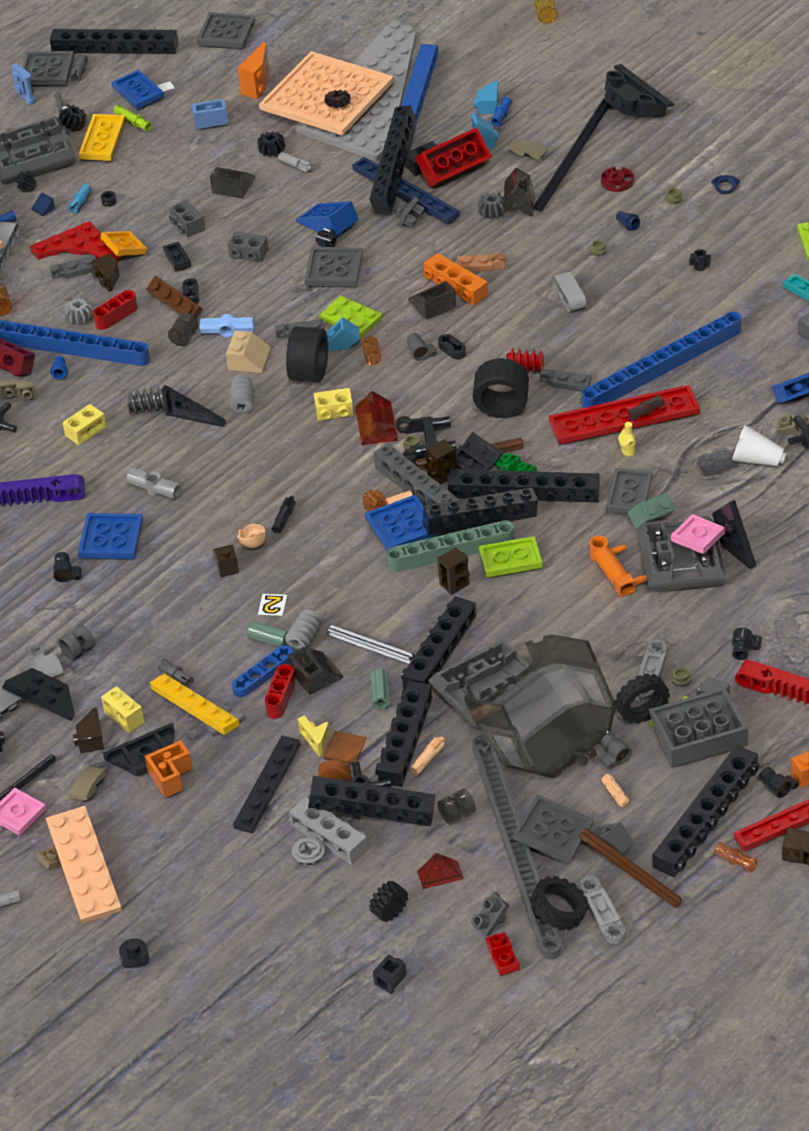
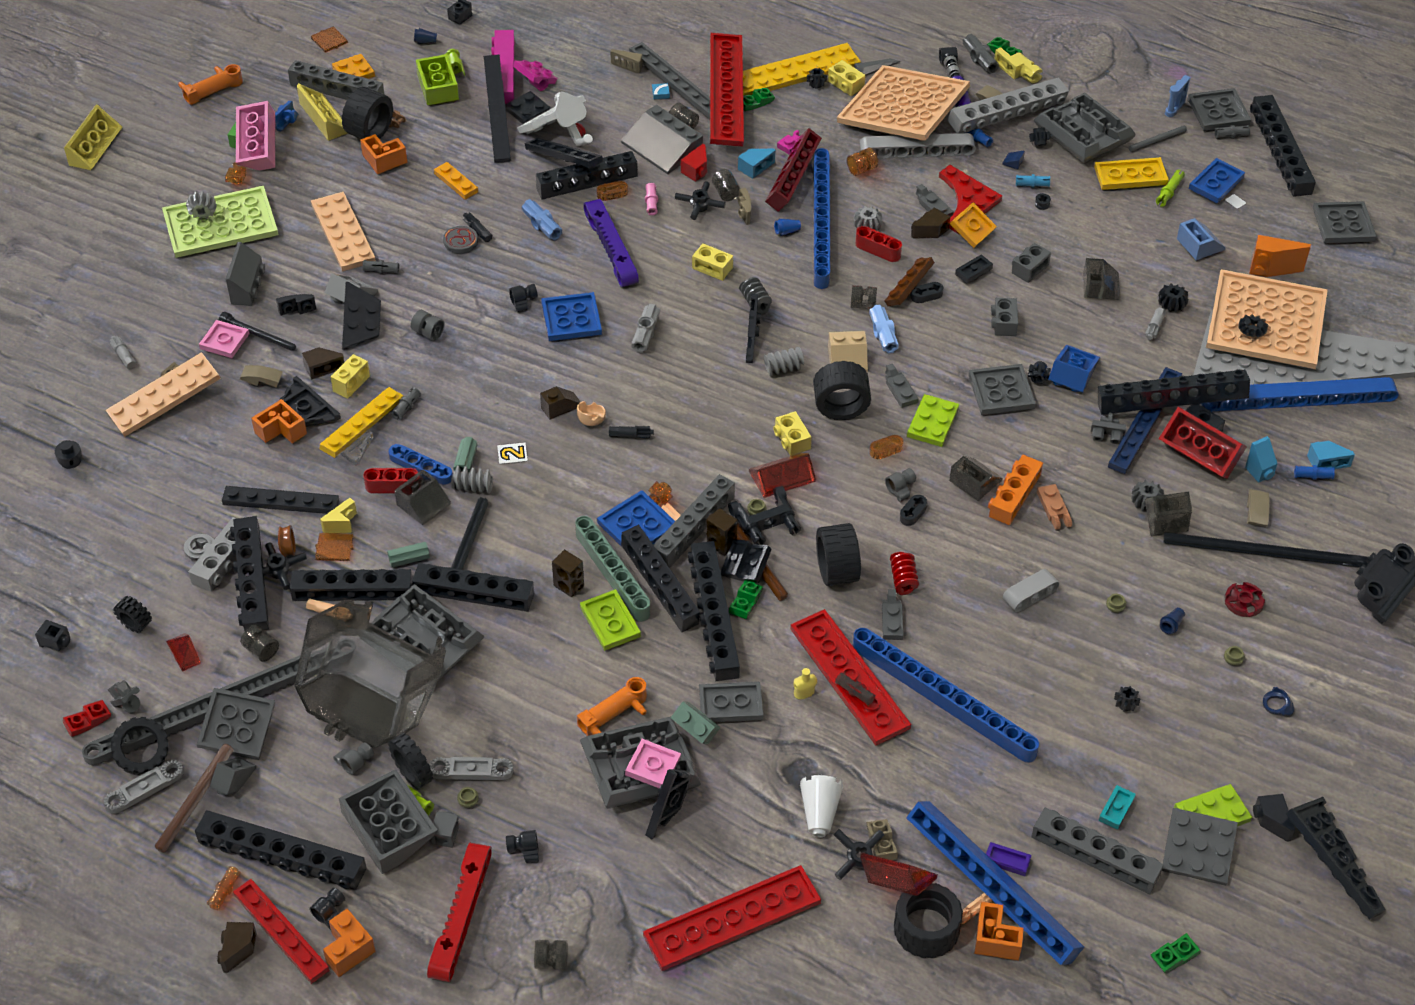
camera: 70 degrees right, 5 degrees up
light grey piece [24,645,64,677] -> none
black gear [58,104,87,130] -> none
dark azure slope [327,317,360,351] -> none
light nougat axle [601,774,629,808] -> none

